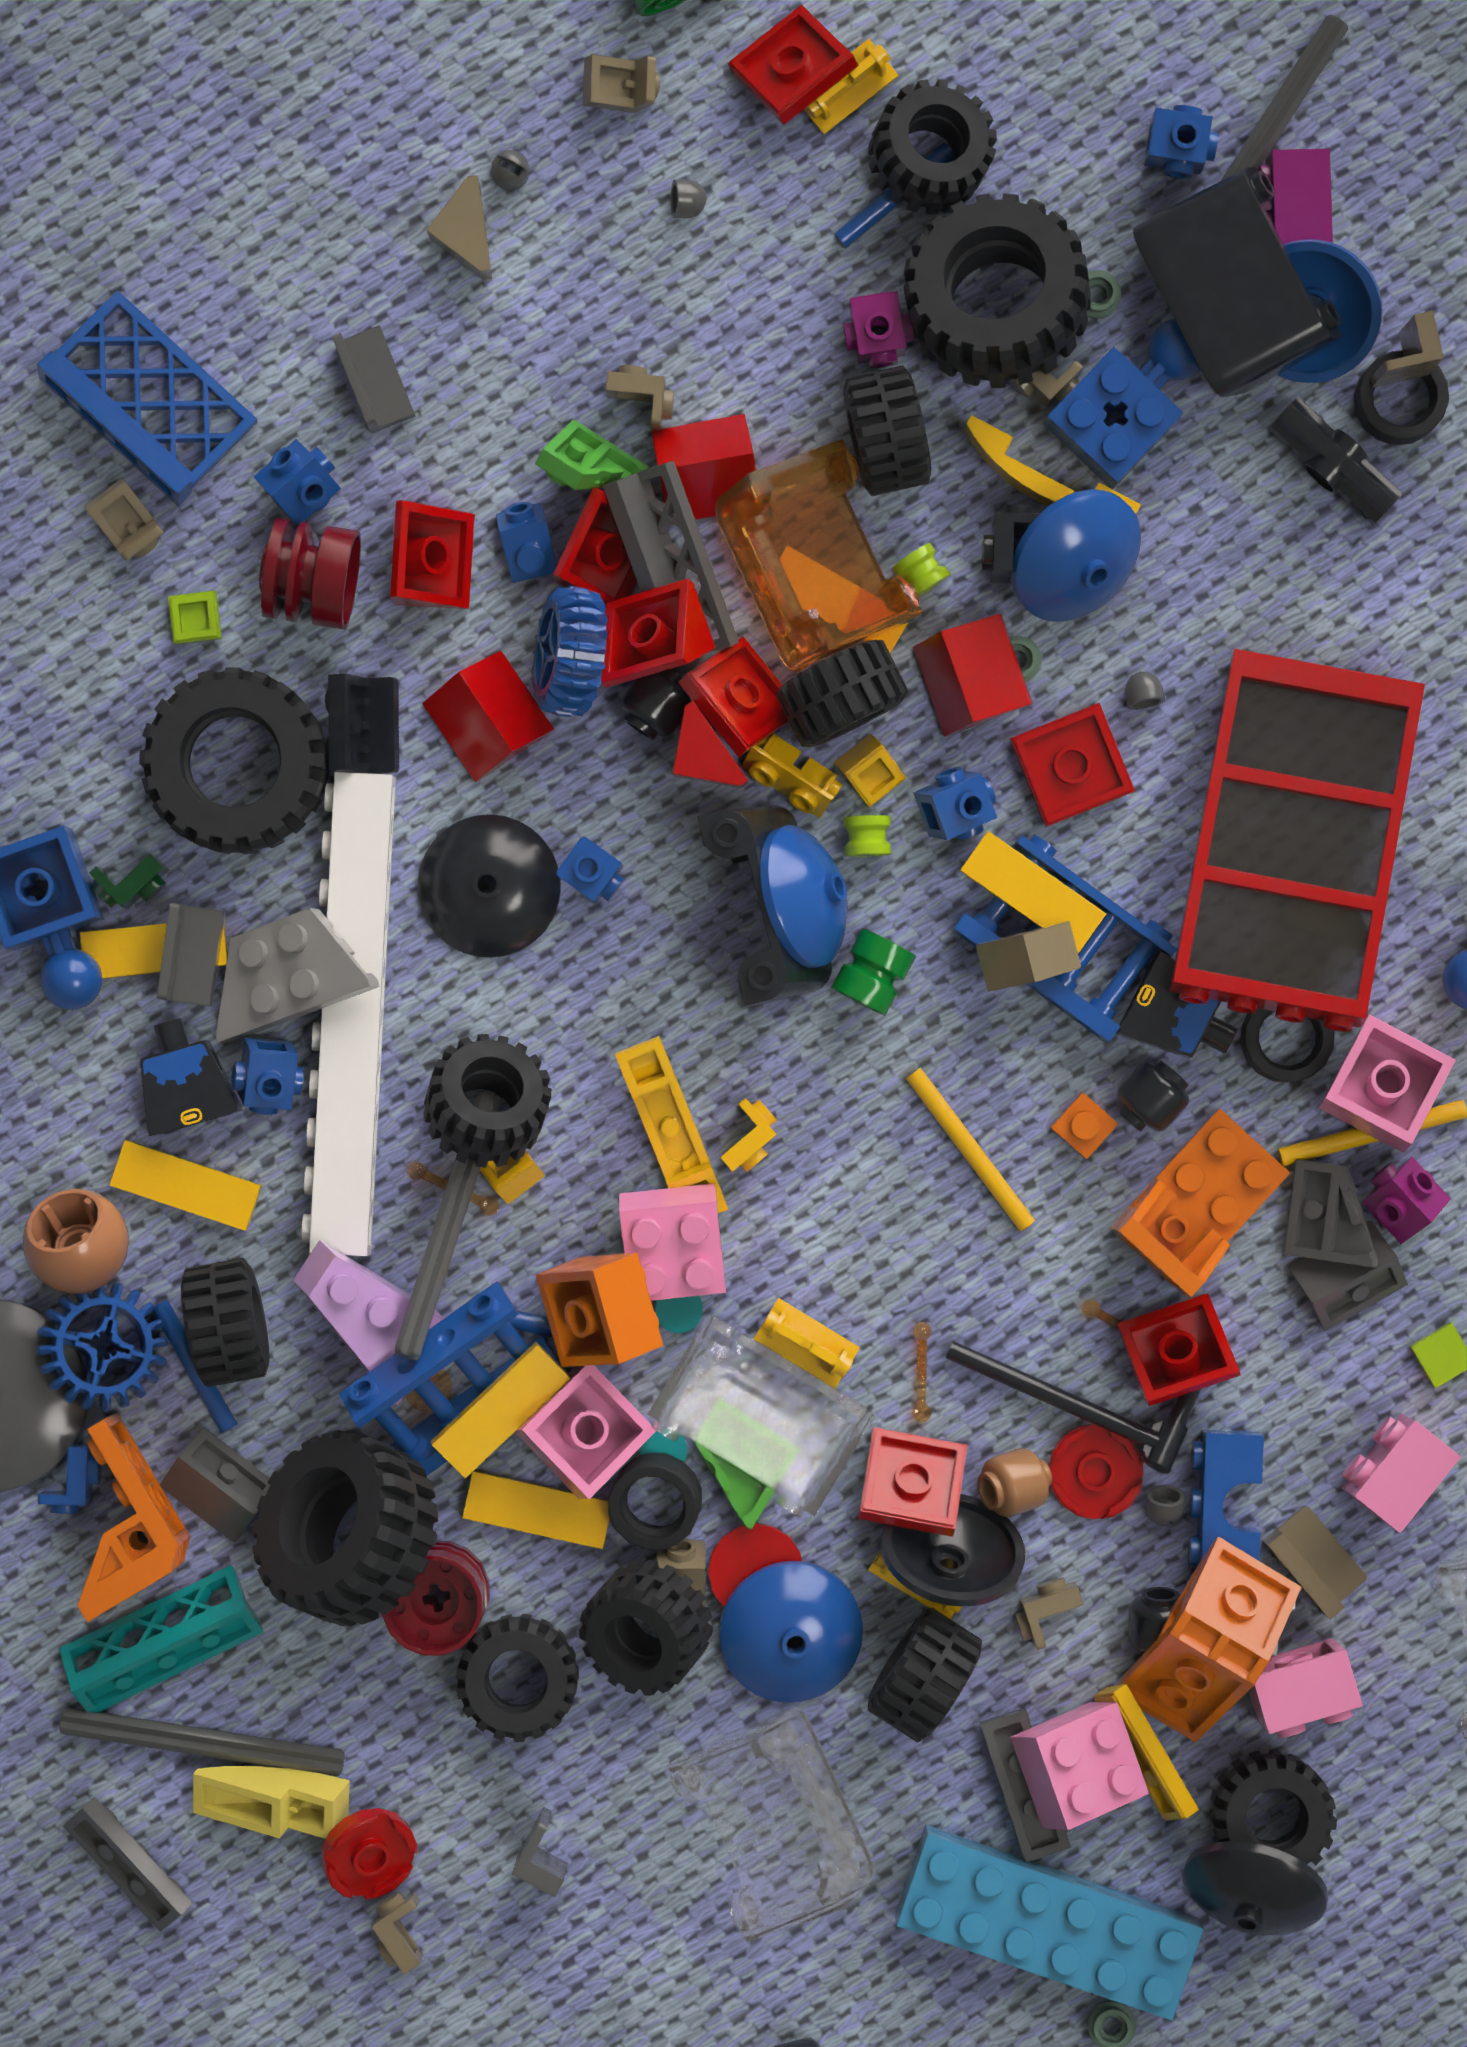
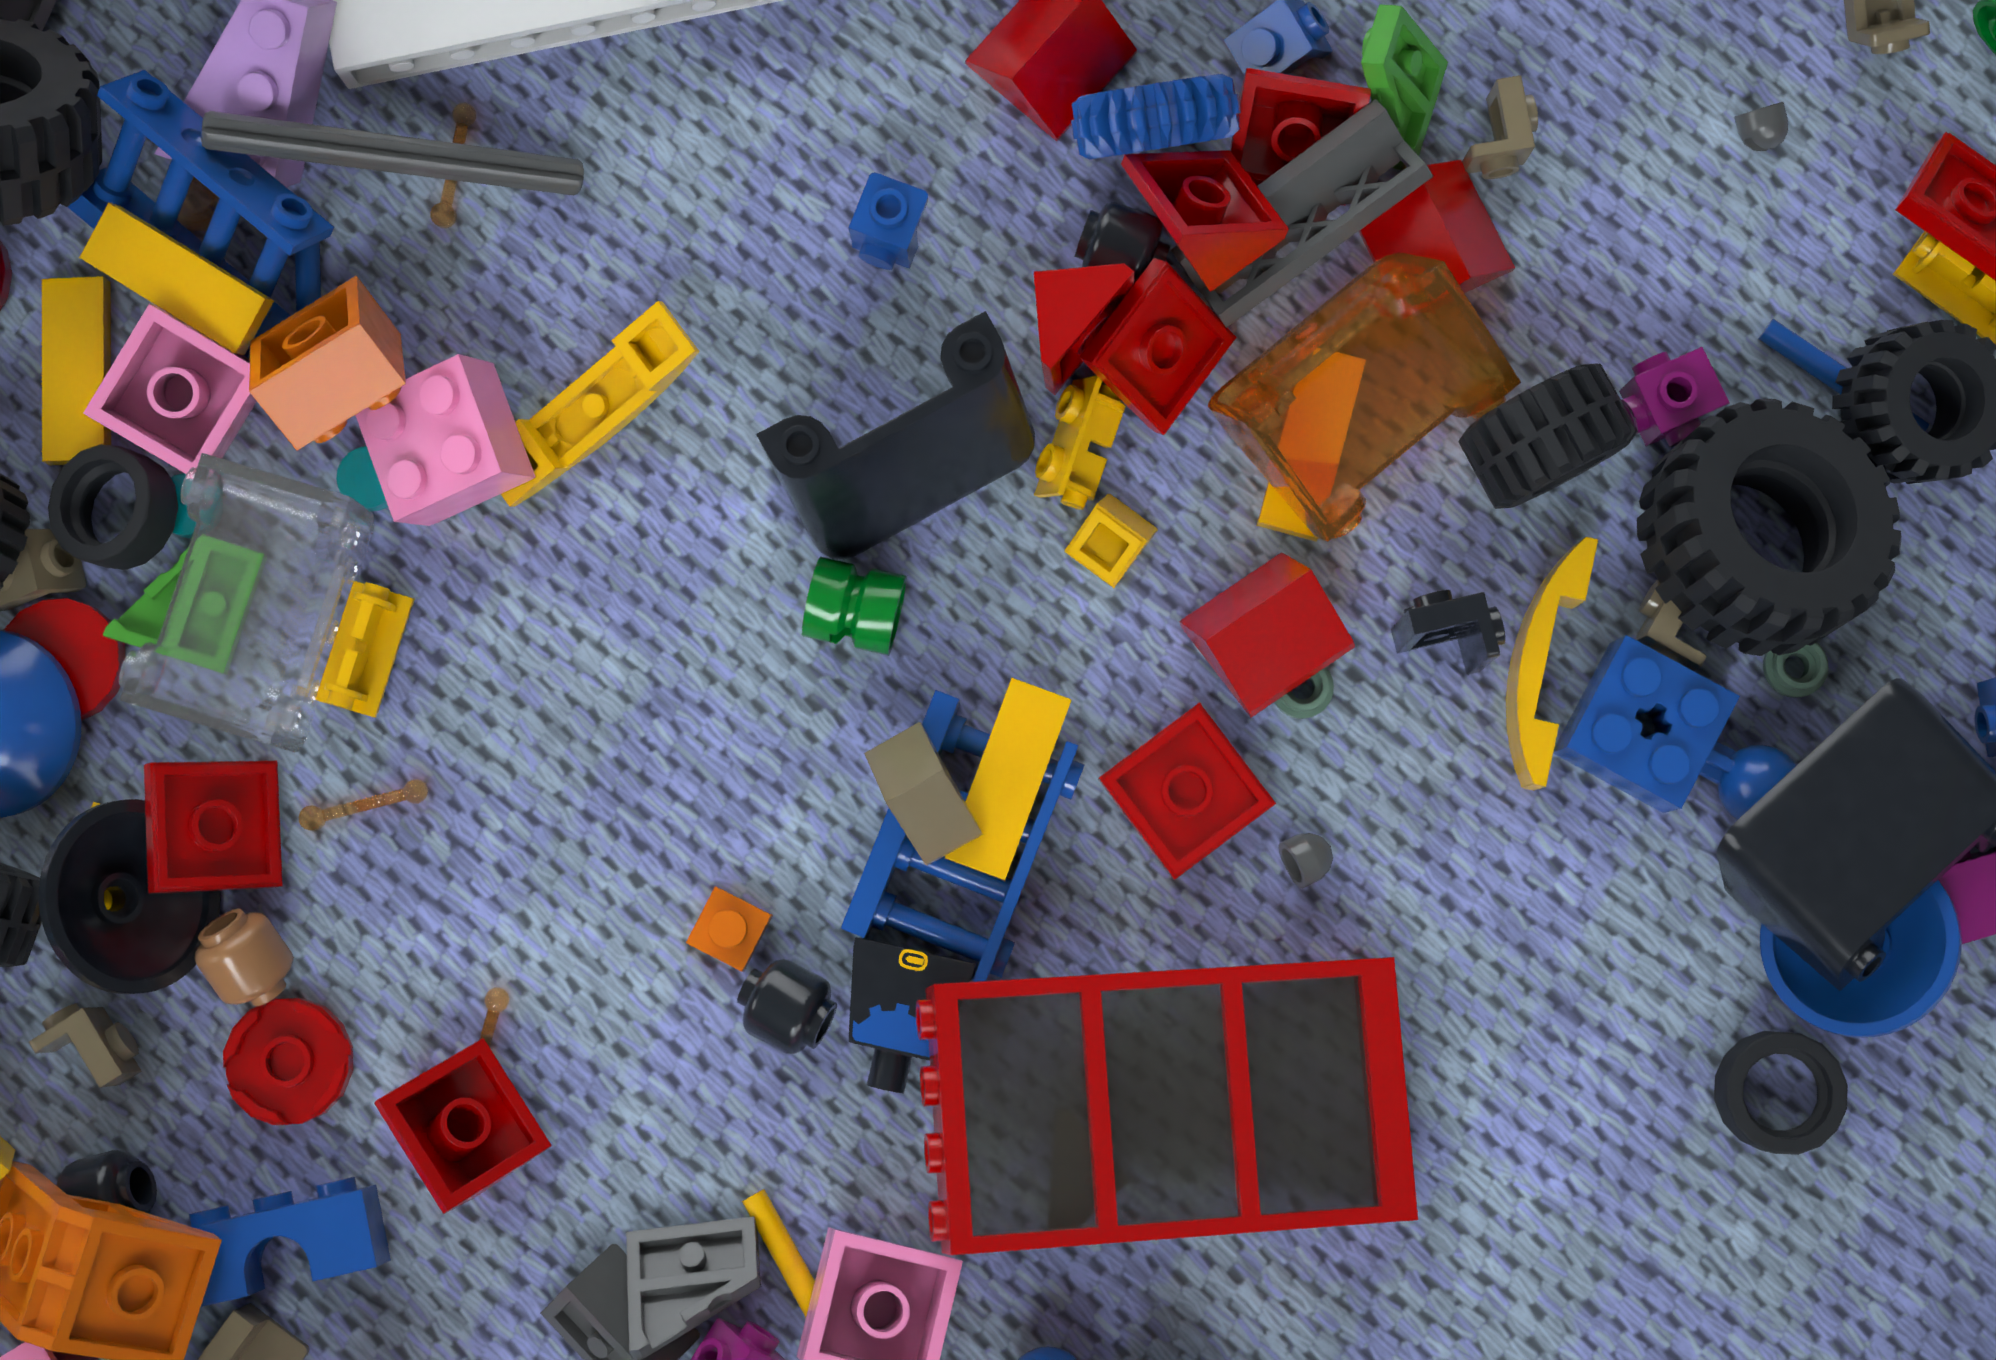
camera: 75 degrees right, 5 degrees down
black dish [417,814,561,958] -> none
black tyre [423,1034,552,1168] -> none
yellow slope [480,1151,545,1204] -> none
yellow bracket [720,1098,777,1173] -> none
blue dish [760,825,848,968] -> none
black tyre [776,640,909,747] -> none
lime wheel [843,815,892,857] -> none
lime wheel [891,543,951,601] -> none
yellow bar [906,1067,1035,1232] -> none
blue brick [913,767,997,840] -> none
black bar [946,1341,1201,1474] -> none
blue dish [1011,490,1141,622] -> none
orange bracket [1110,1108,1290,1297] -> none
dark grey hinge [1146,1485,1185,1526] -> none
black tyre [1240,1008,1335,1083] -> none
black piece [1268,397,1403,526] -> none
dark tan panel [1370,310,1444,387] -> none

